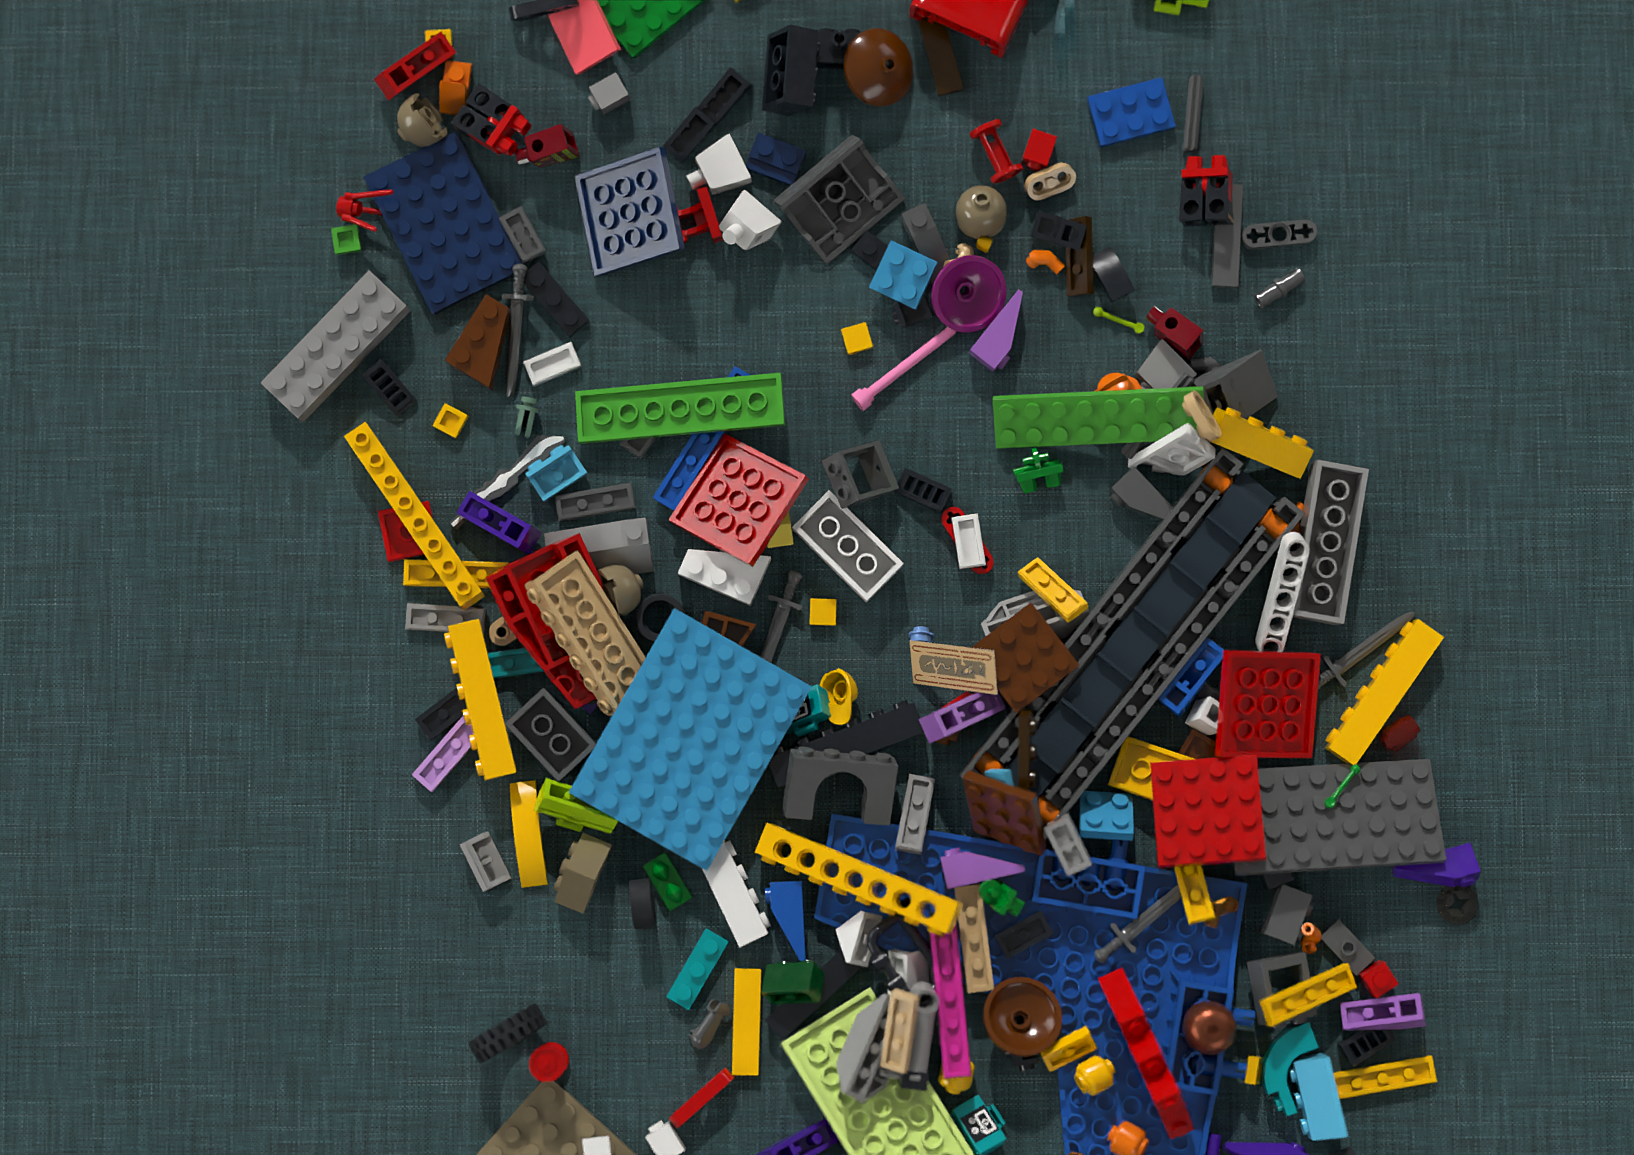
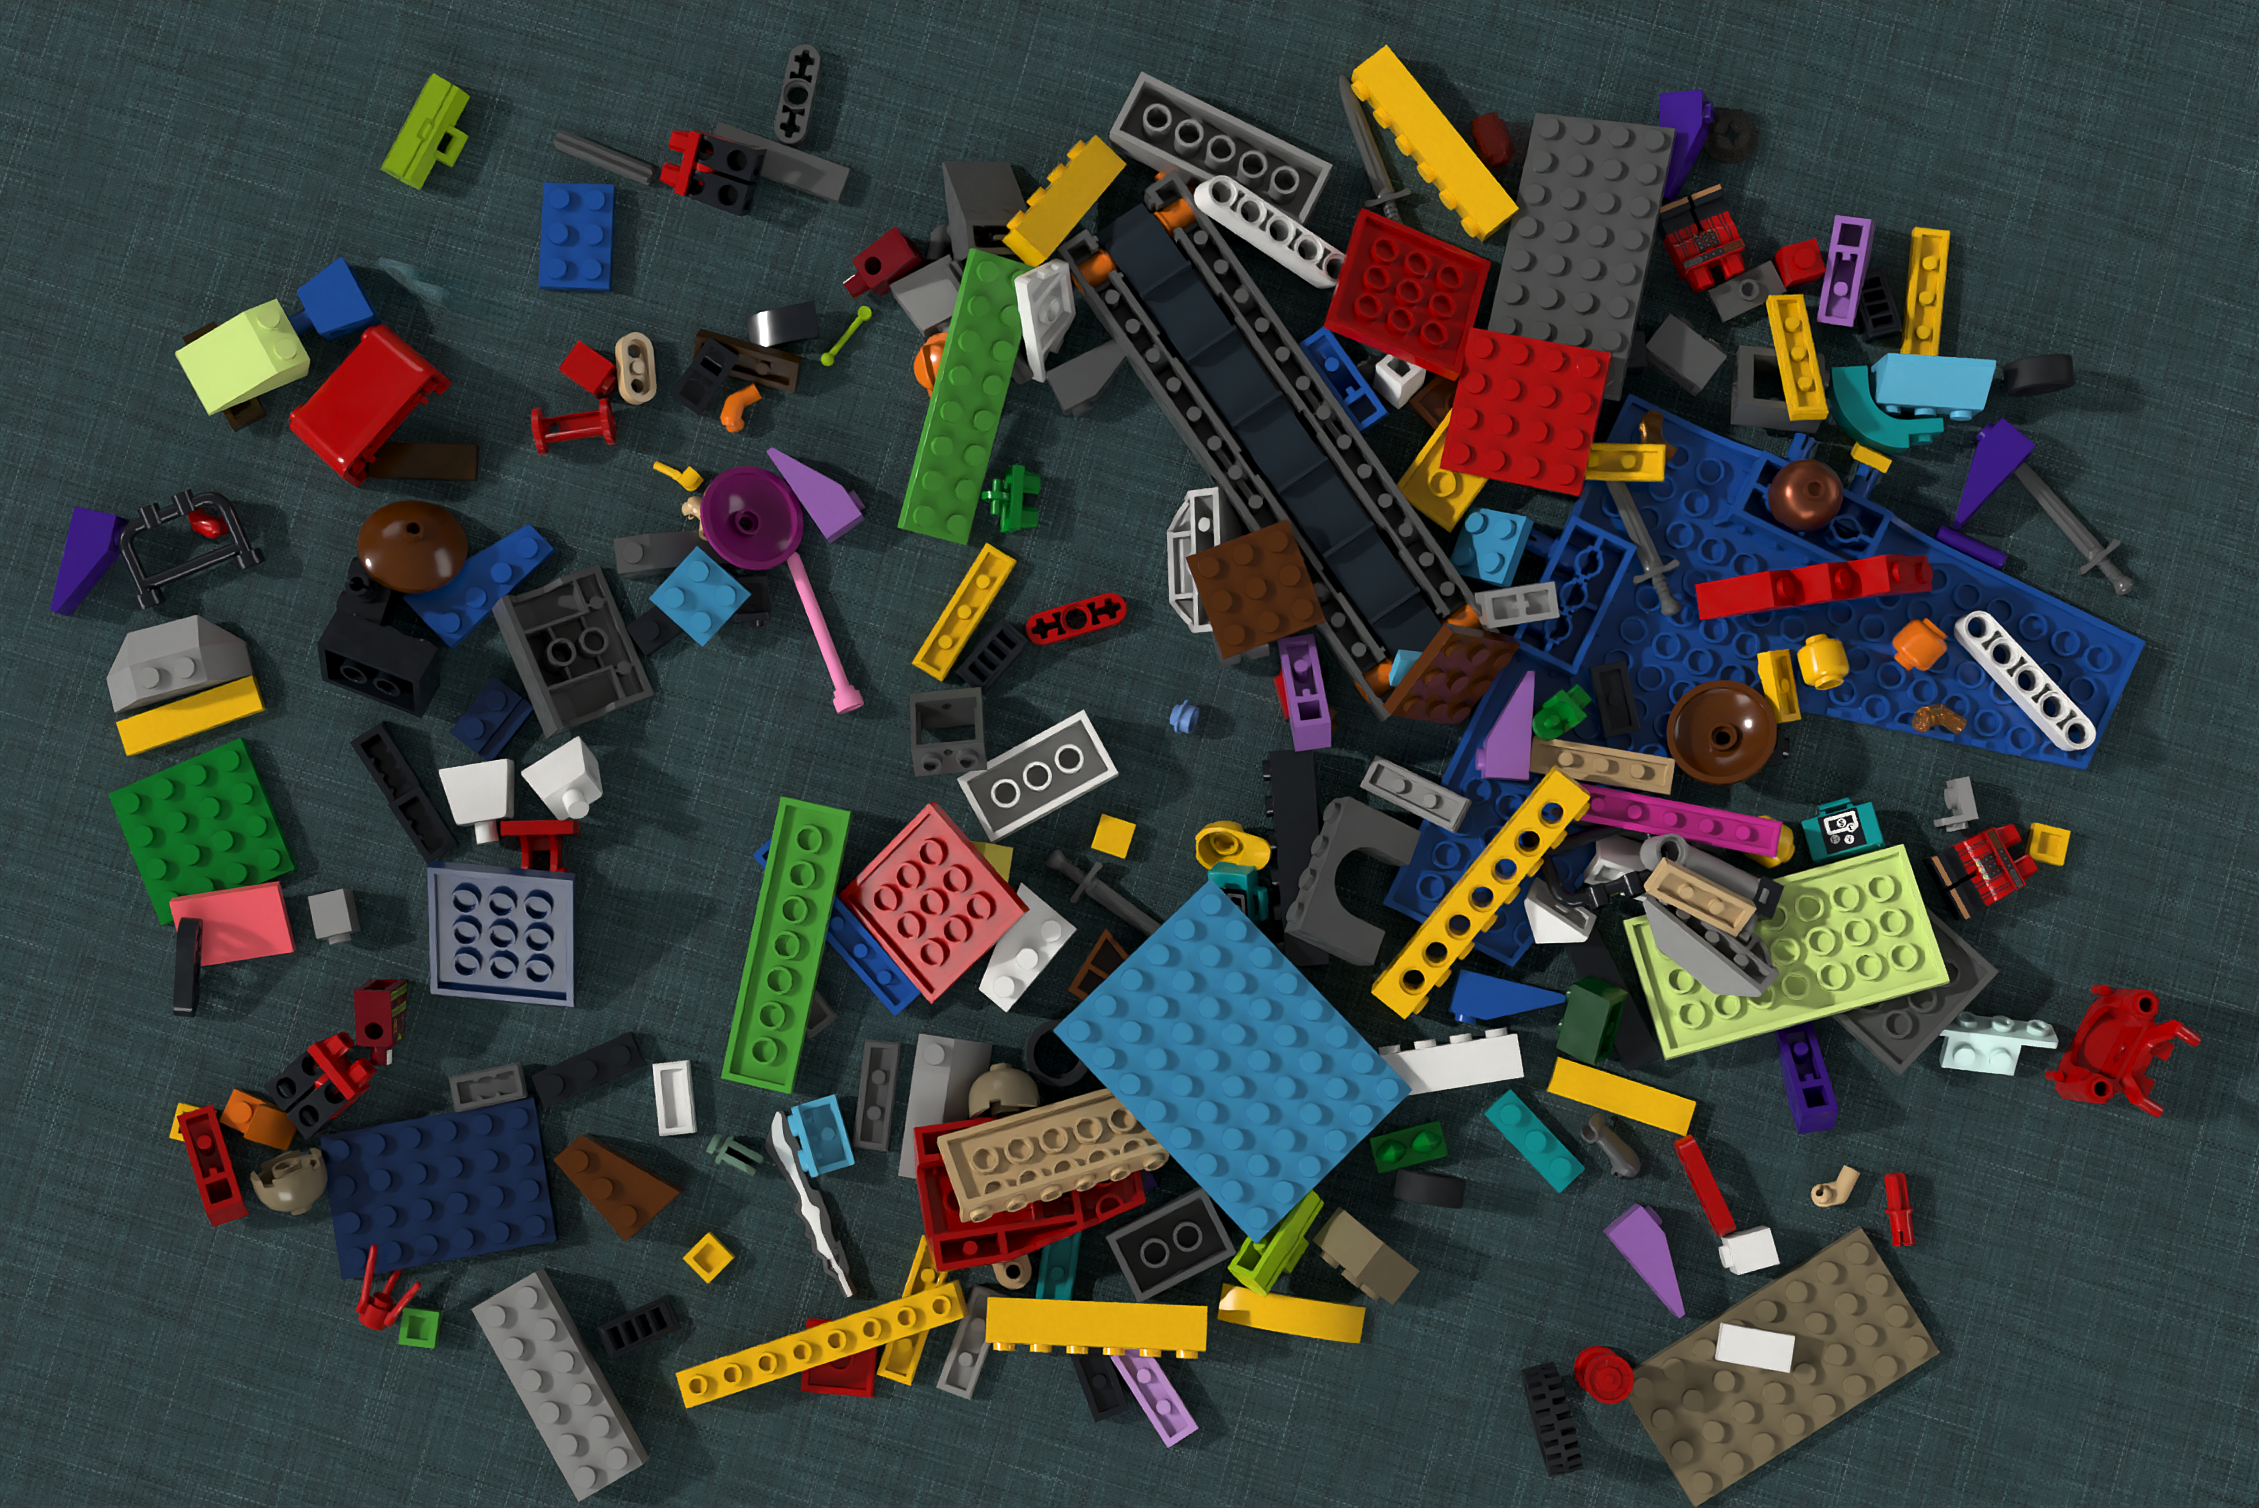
camera: 75 degrees left, 0 degrees up
dark purple slope [456,491,542,554] -> none
light grey hinge [460,831,511,892] -> none
dark grey sword [502,264,534,397] -> none
yellow tile [841,322,873,355] -> none
sticker [910,640,997,695] -> none
white tile [951,513,986,569] -> none
dark tan cylinder [955,185,1007,239] -> none
yellow tile [1018,557,1088,623] -> none
dark brown plate [1018,711,1036,792] -> none
tan plate [1183,391,1221,442] -> none
dark grey pin [1253,268,1306,309] -> none
orange arm [1300,923,1322,954] -> none
green hinge [1324,764,1361,809] -> none
none -> blue wing [402,524,556,650]
none -> yellow tile [912,542,1017,683]
none -> medium lavender slope [1603,1203,1685,1319]
none -> hips [1657,182,1745,293]

